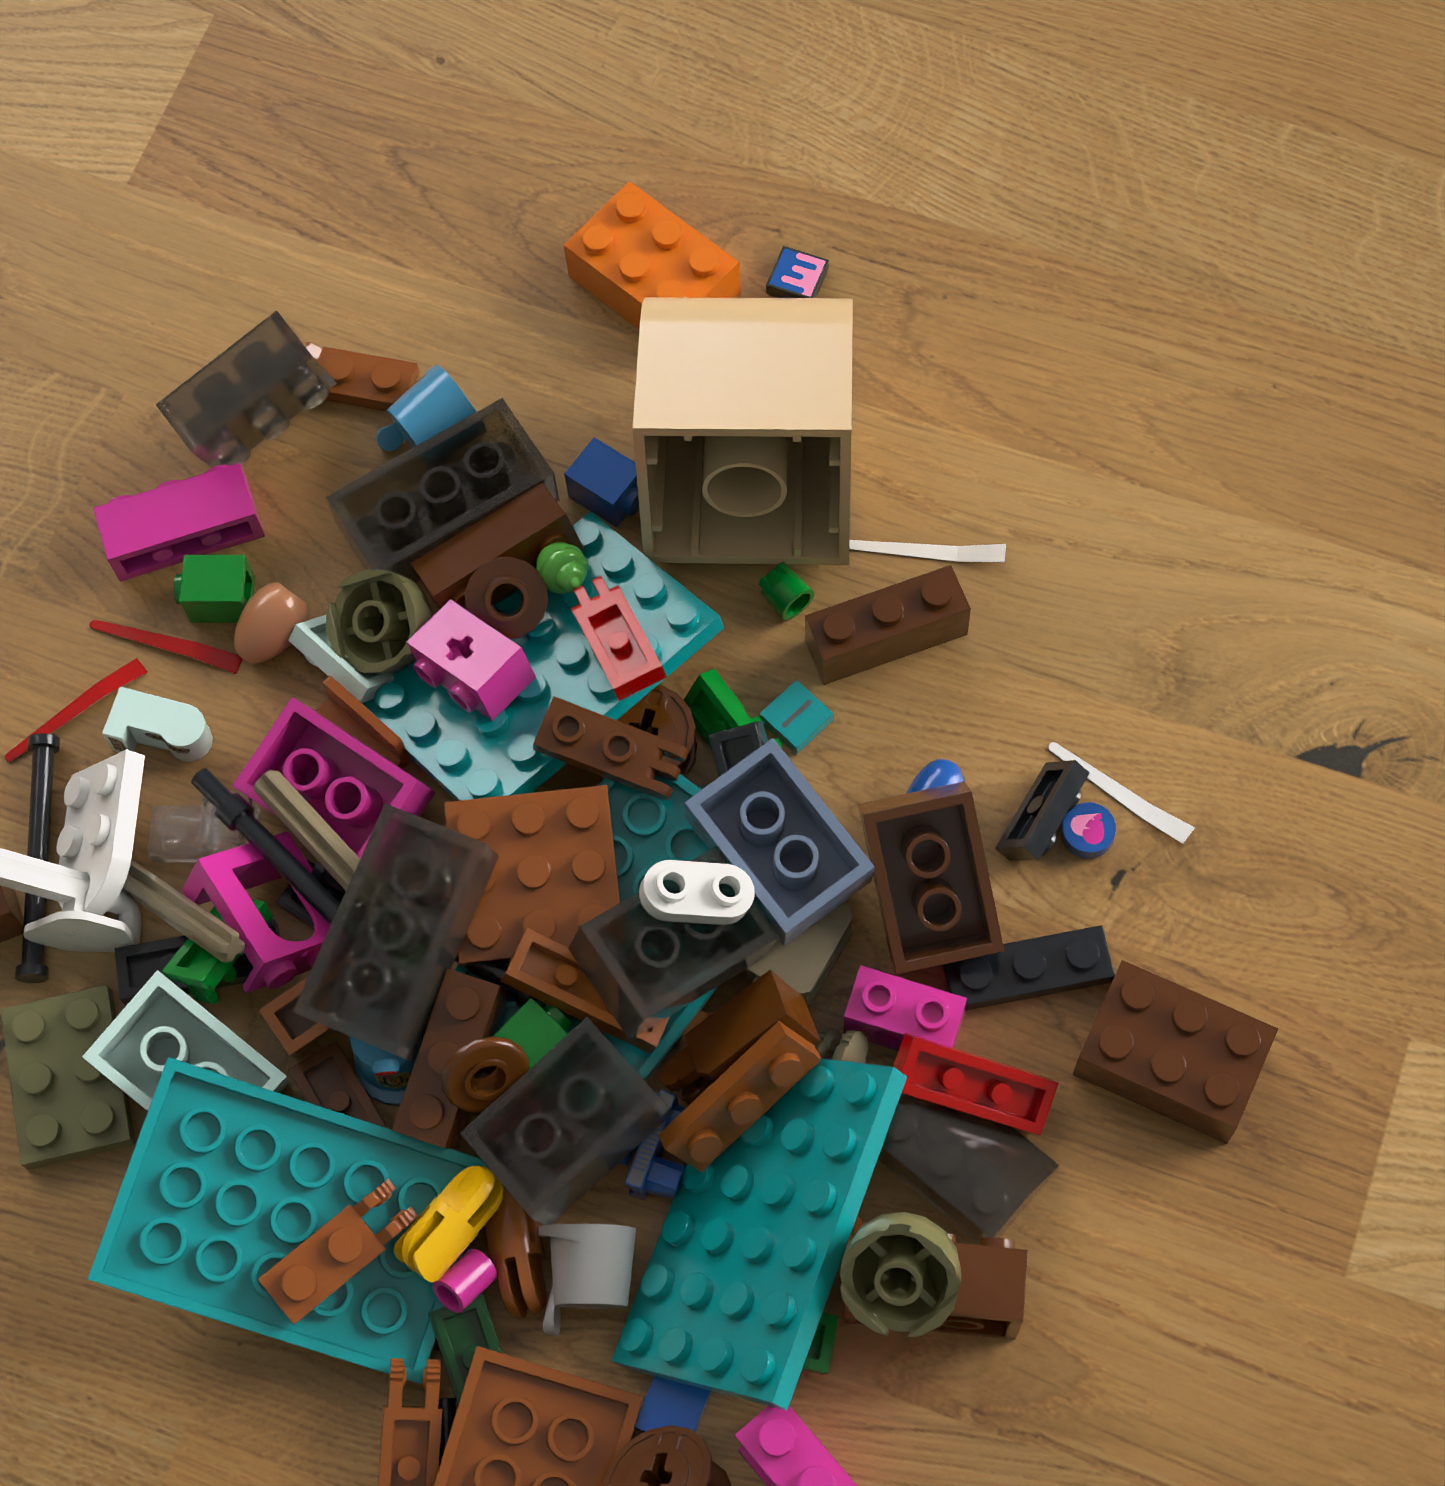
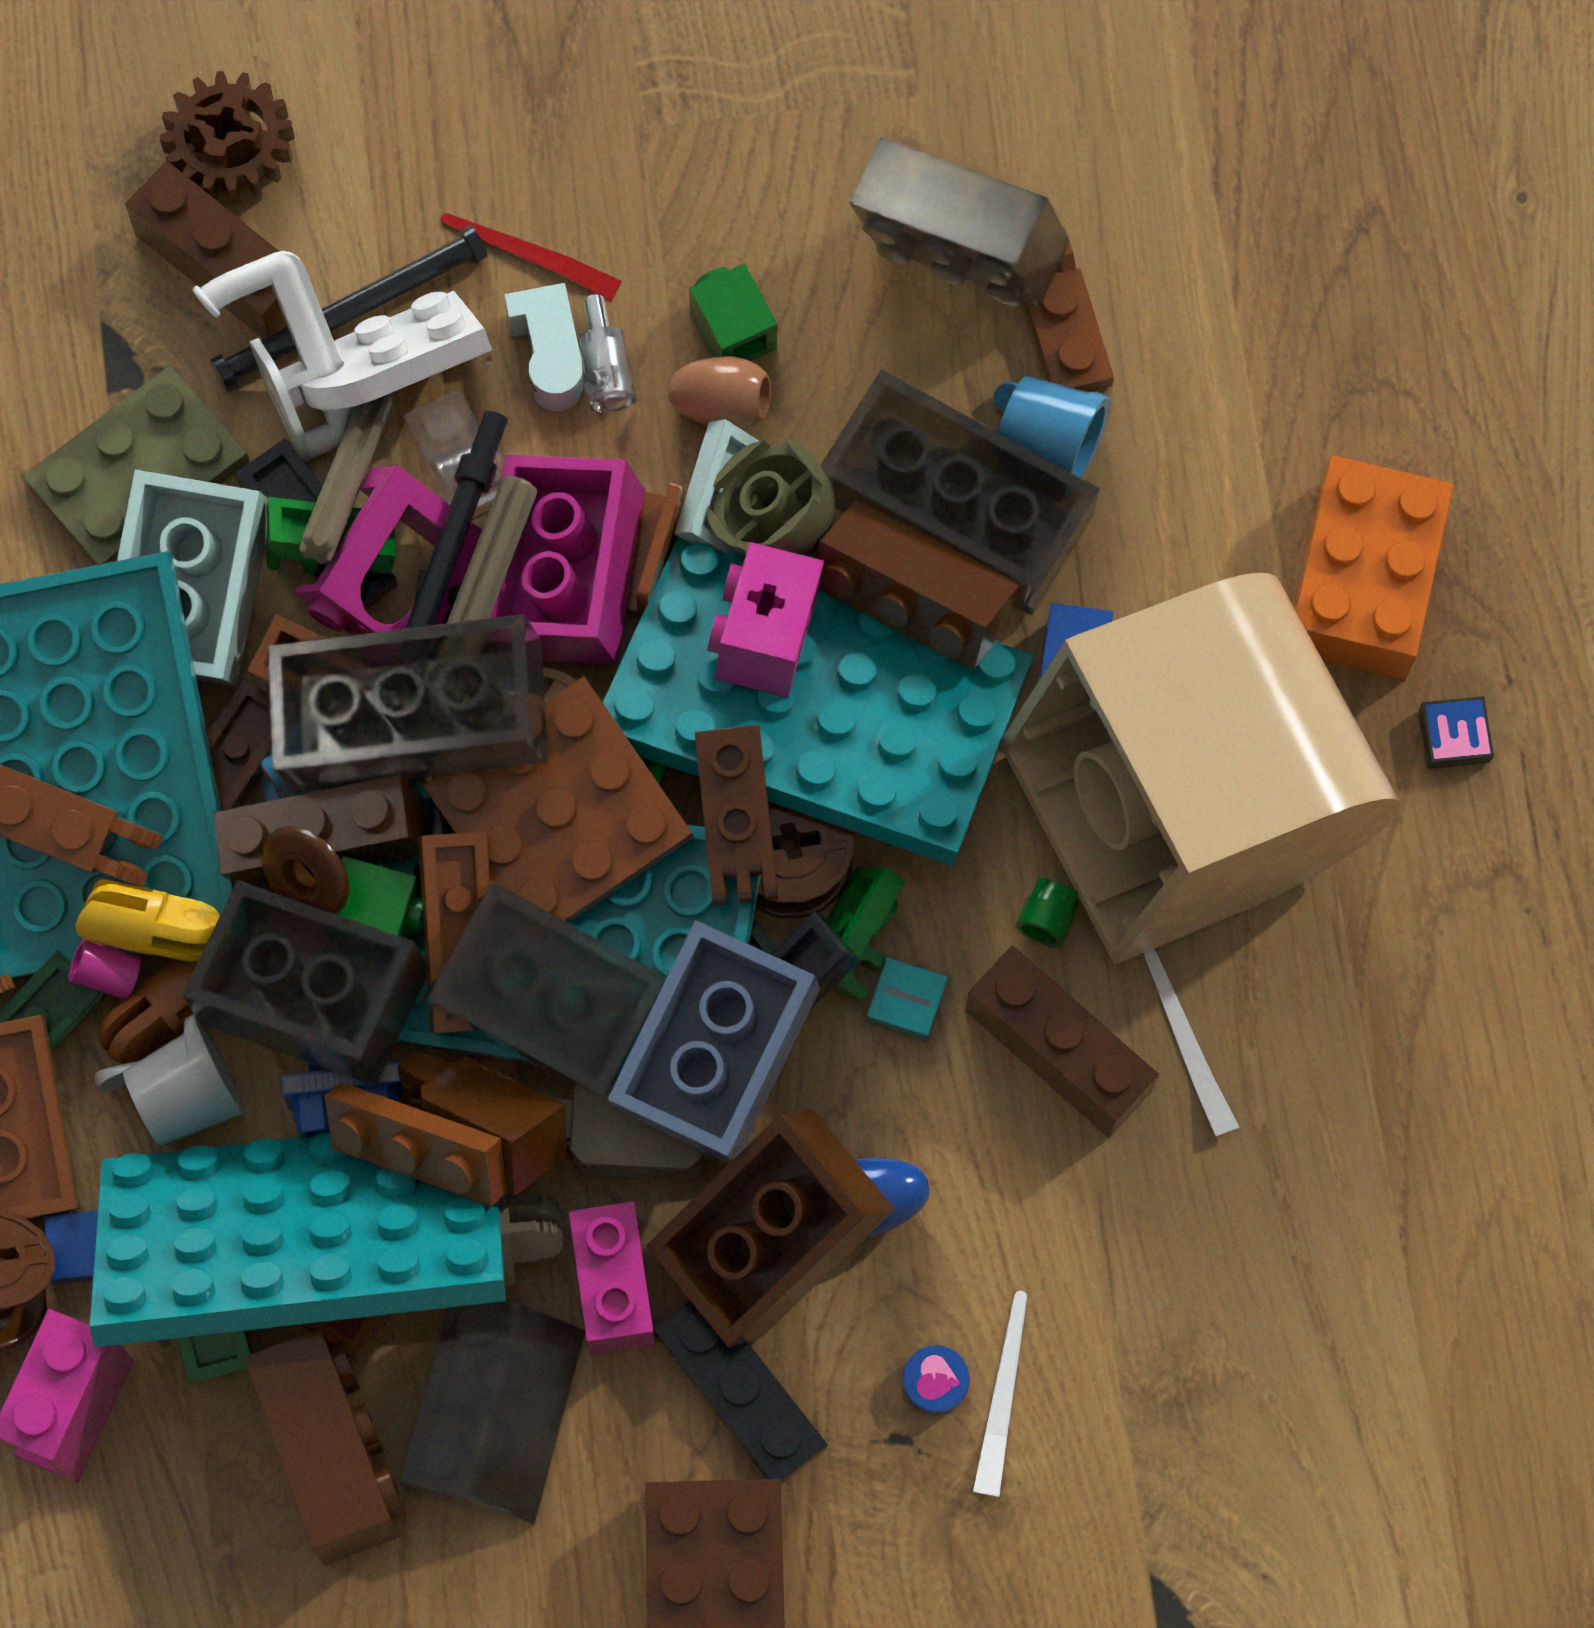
camera: 55 degrees right, 5 degrees up
red sticker [89,620,242,674] -> none
dark pink brick [93,462,265,582] -> none
reddish brown piece [464,557,548,639] -> none
bright green plate [536,542,588,594] -> none
hinge [571,576,667,701] -> none
white plate [639,860,754,925] -> none
olive cylinder [840,1212,962,1337] -> none
red plate [893,1032,1059,1136] -> none
black plate [995,760,1090,861] -> none
none -> clear piece [578,294,636,413]

